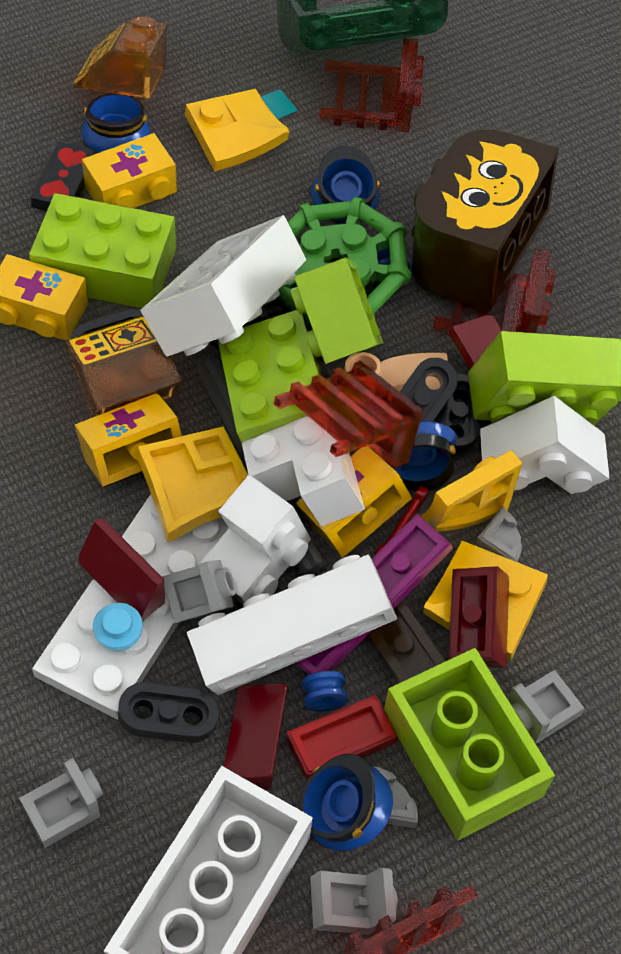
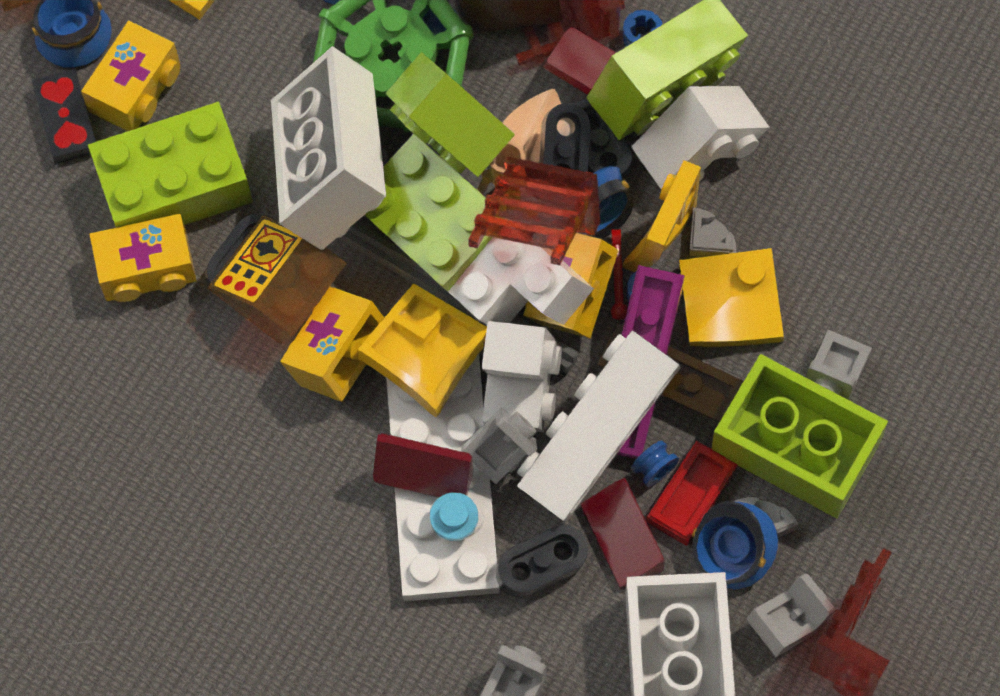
camera: 25 degrees left, 10 degrees up
dark red slope [449,566,509,668] -> none

